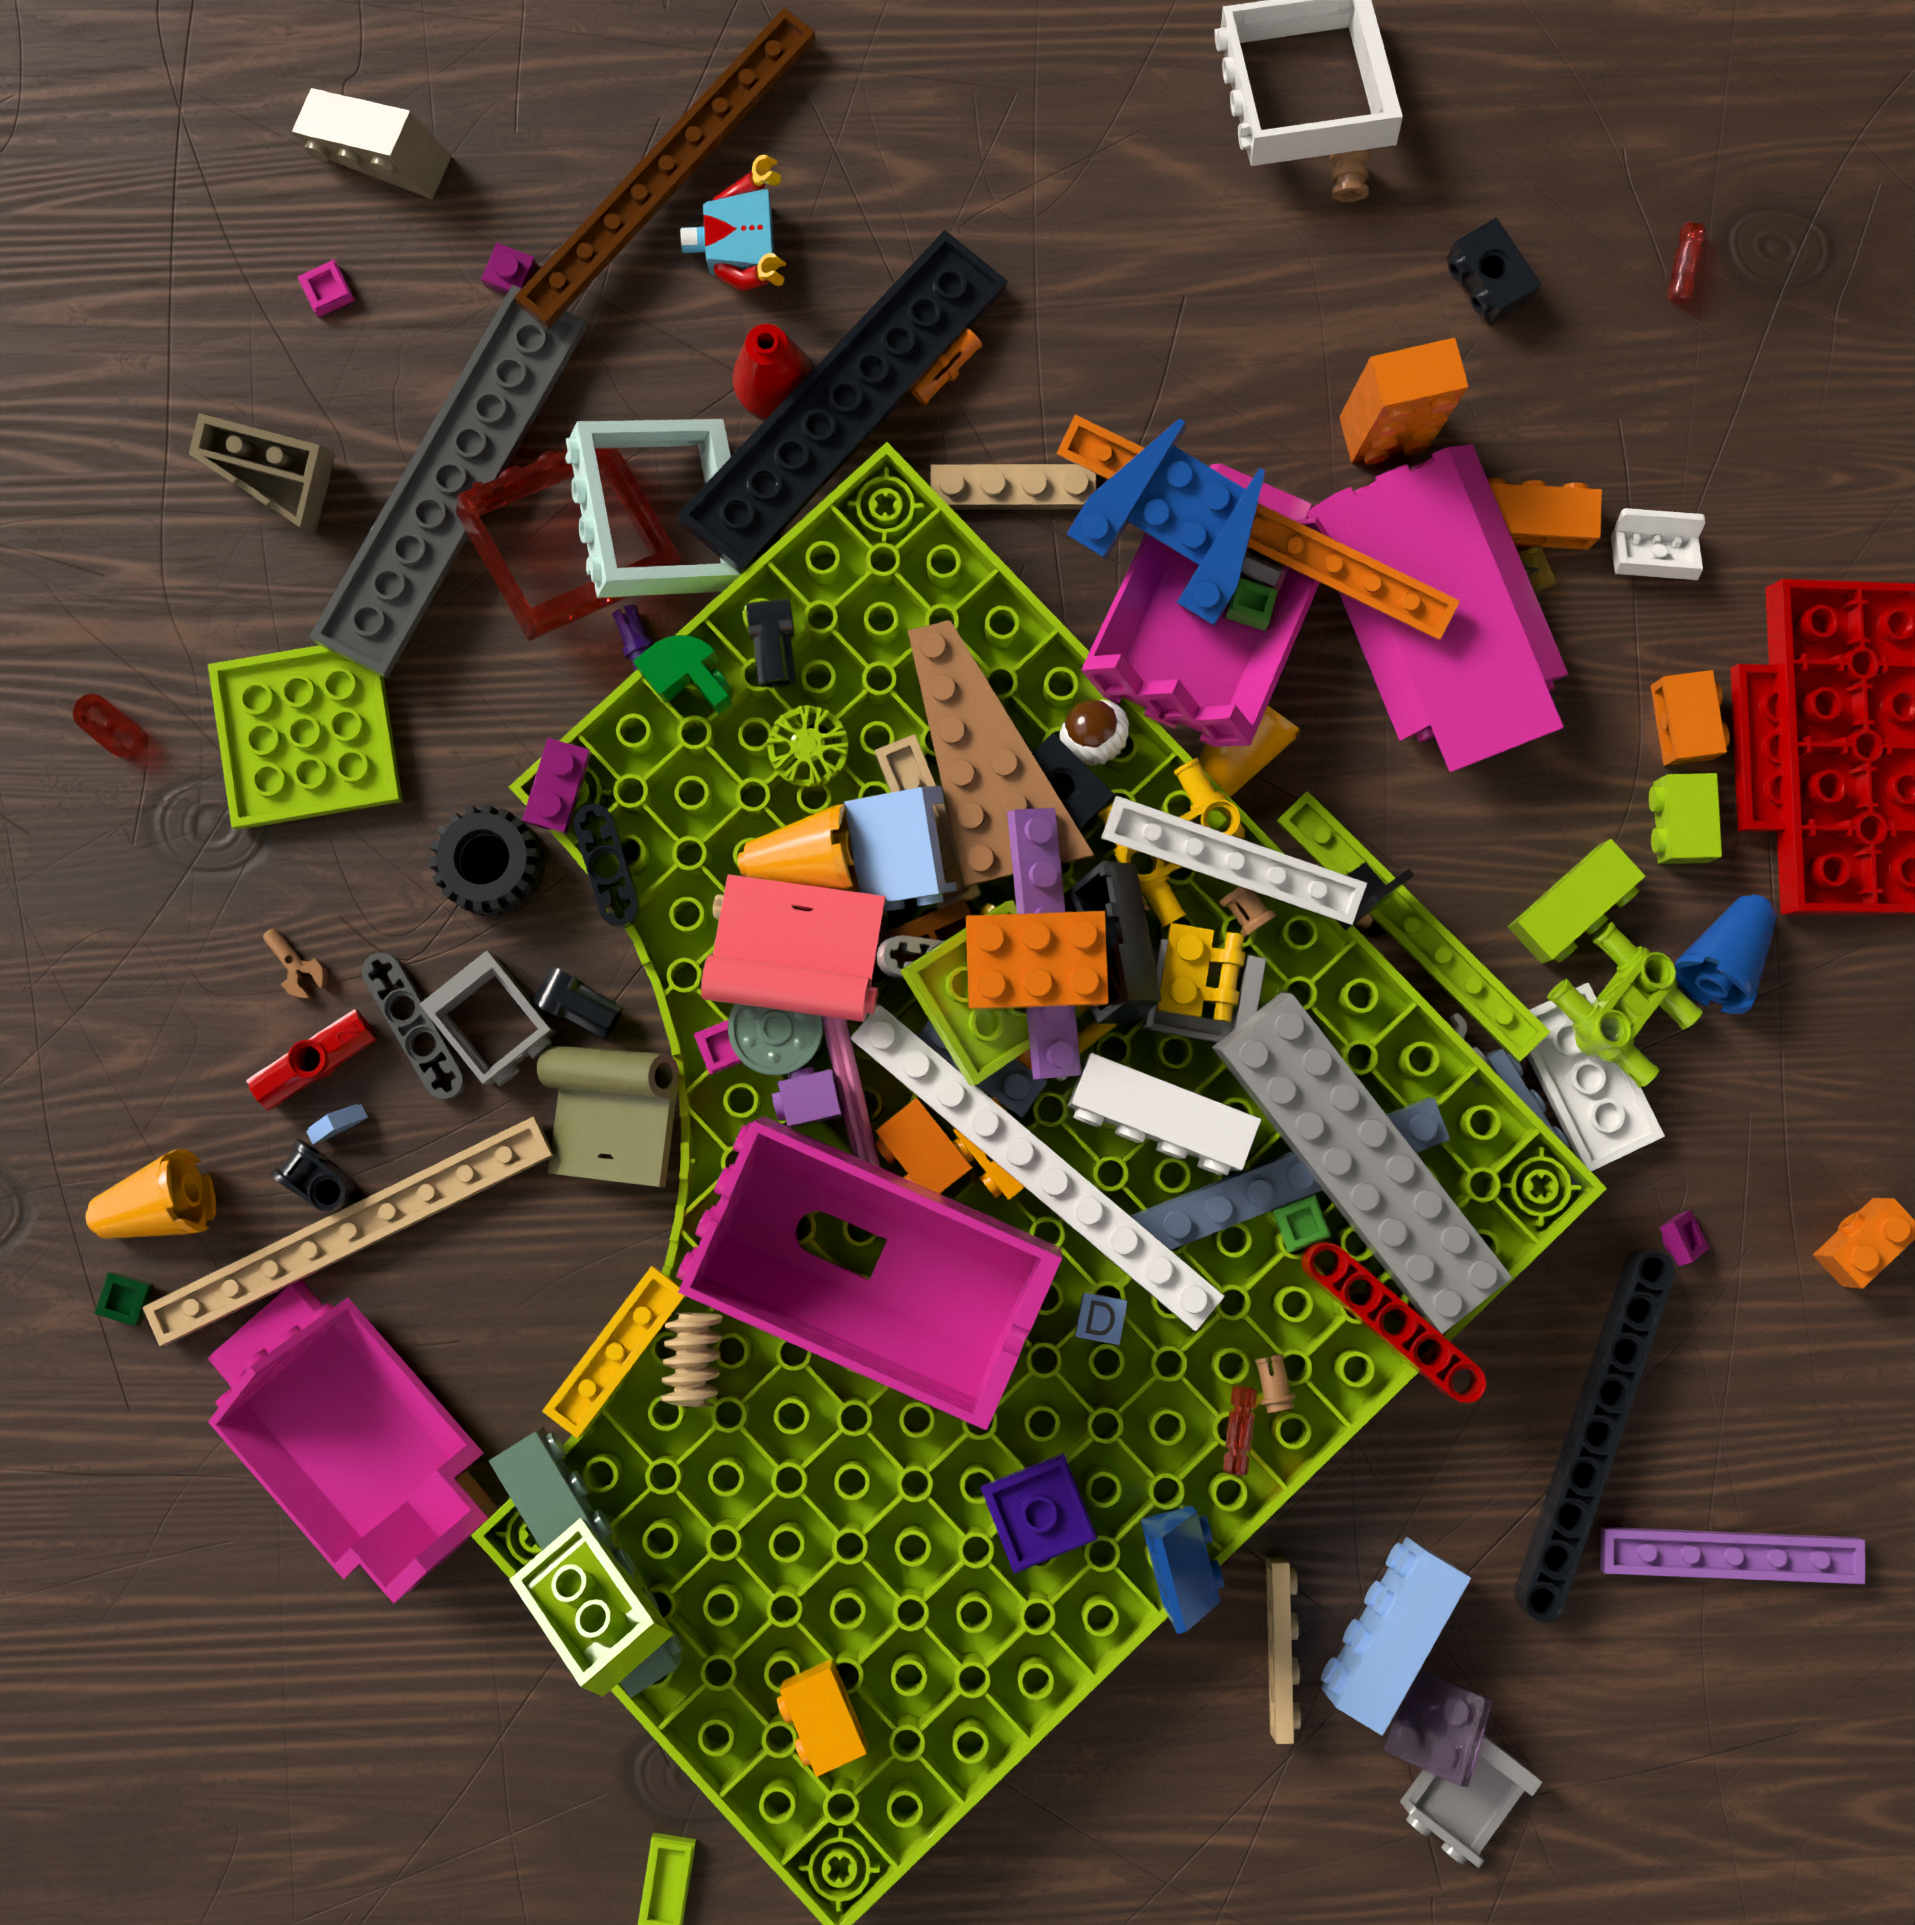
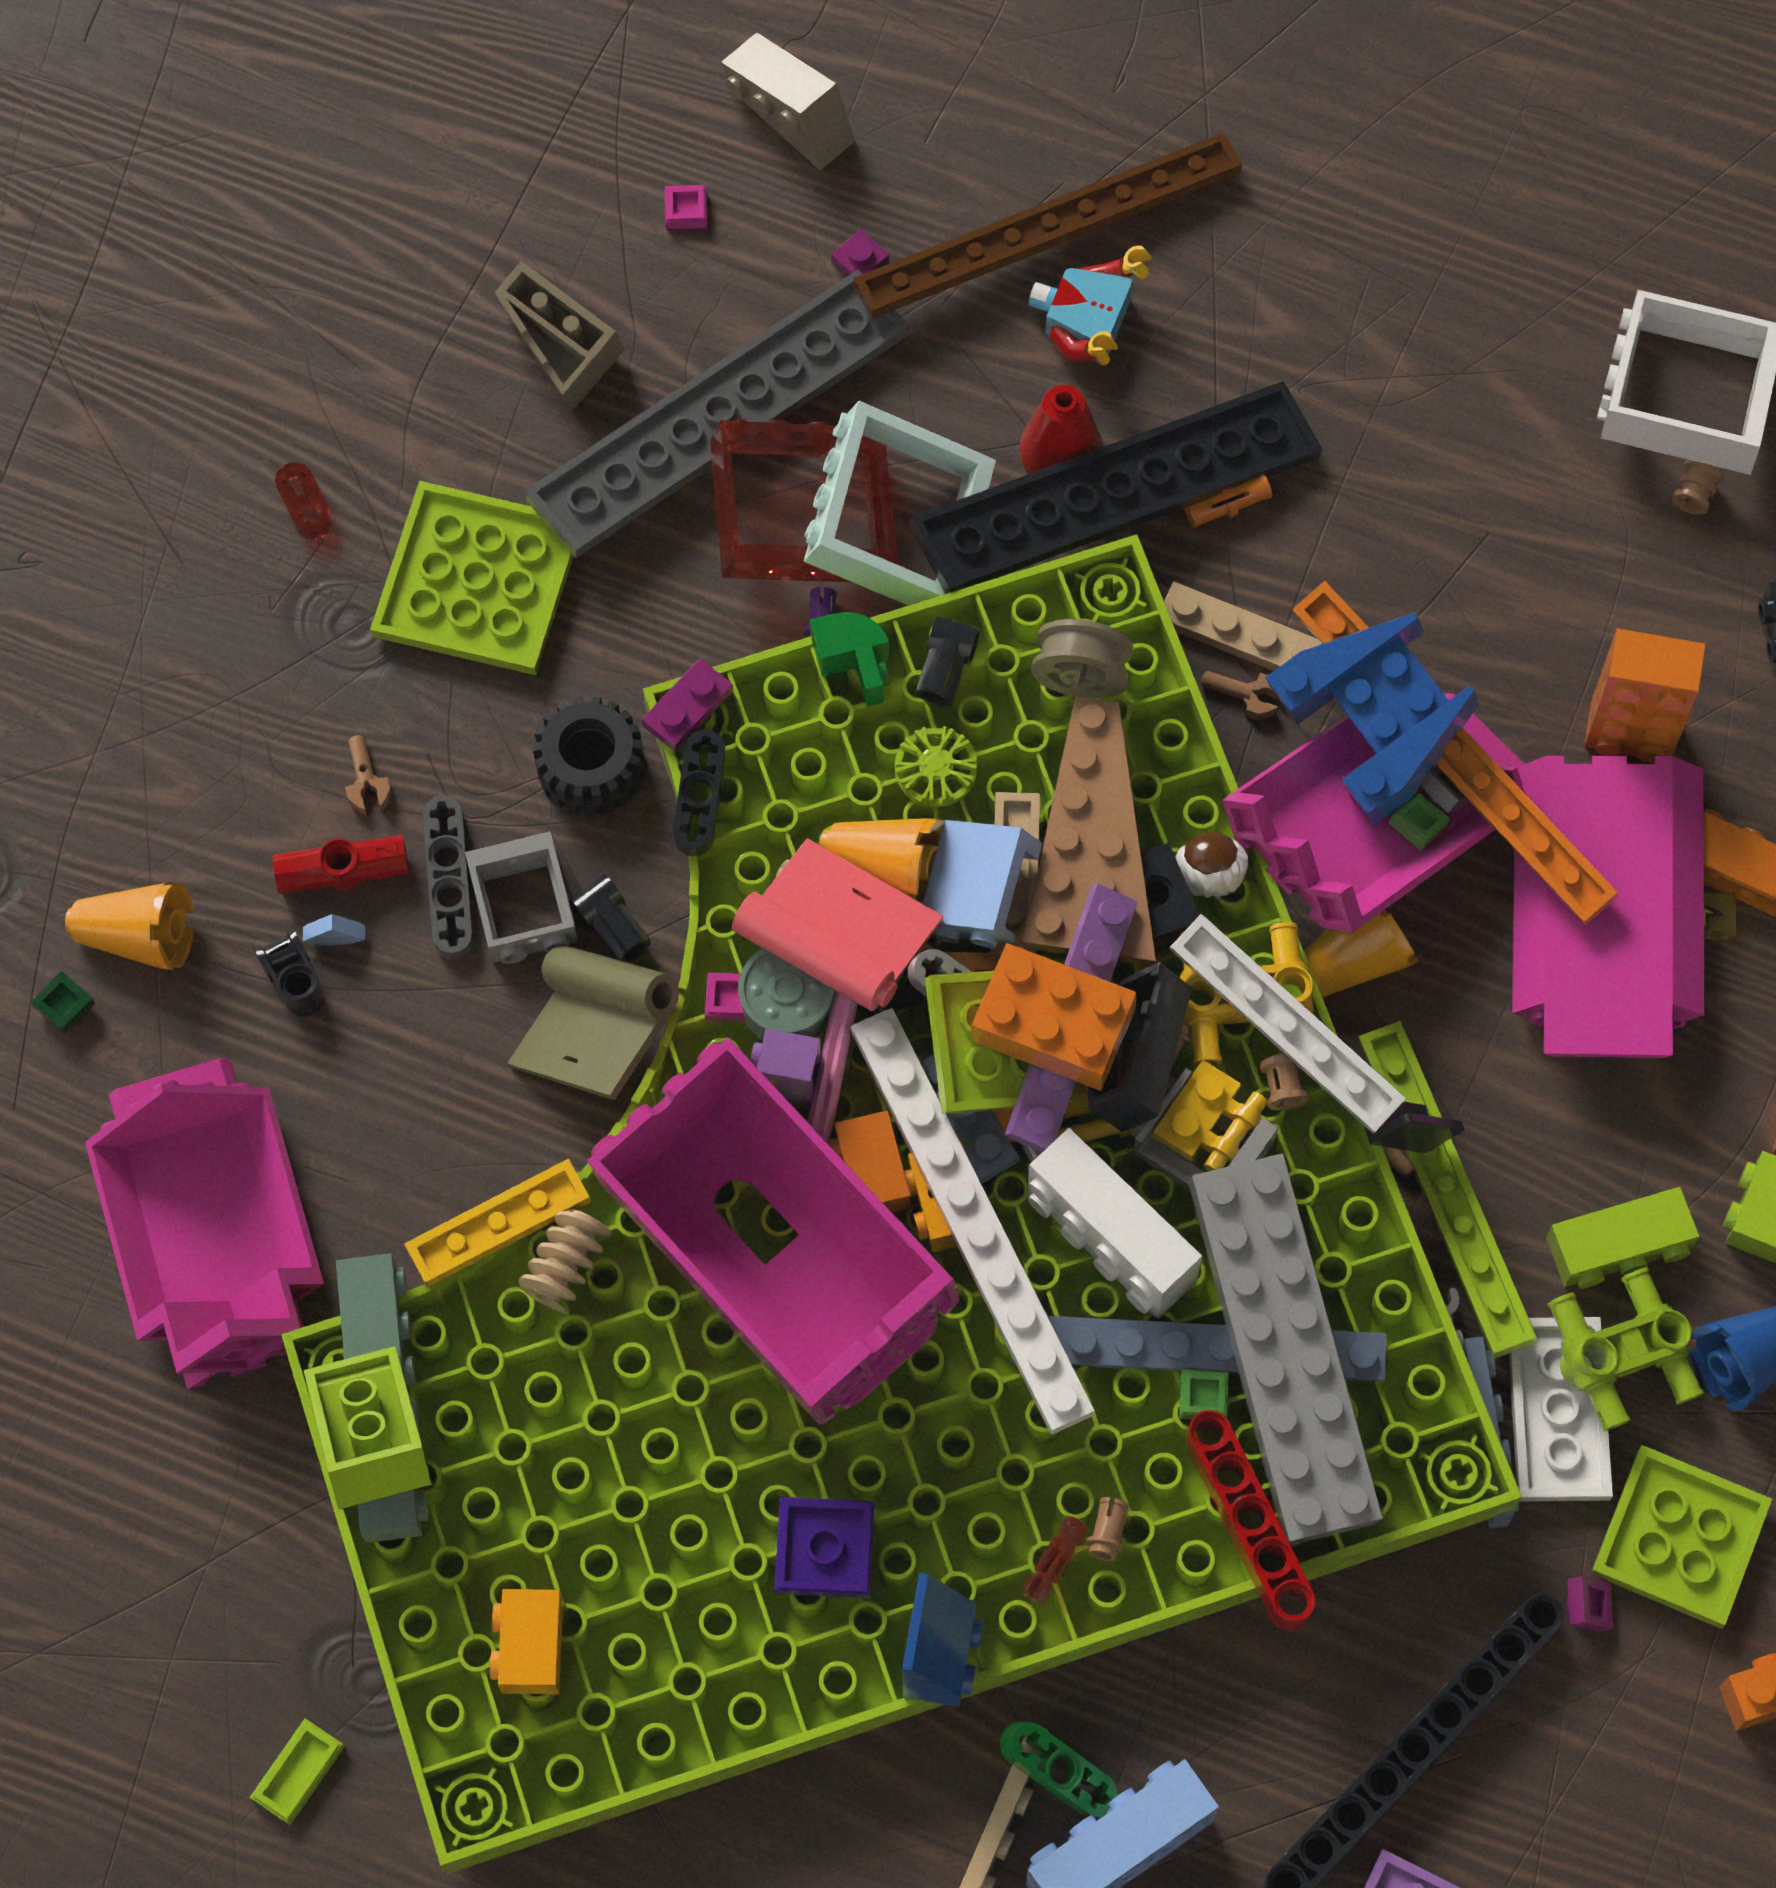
camera: 30 degrees right, 15 degrees down
tan plate [143,1116,554,1346] -> none
light blue tile [1075,1292,1127,1345] -> none
none -> green beam [1000,1722,1118,1817]
none -> dark tan wheel [1031,619,1134,698]
none -> medium nougat bar [1201,671,1279,721]
none -> lime plate [1591,1445,1772,1629]

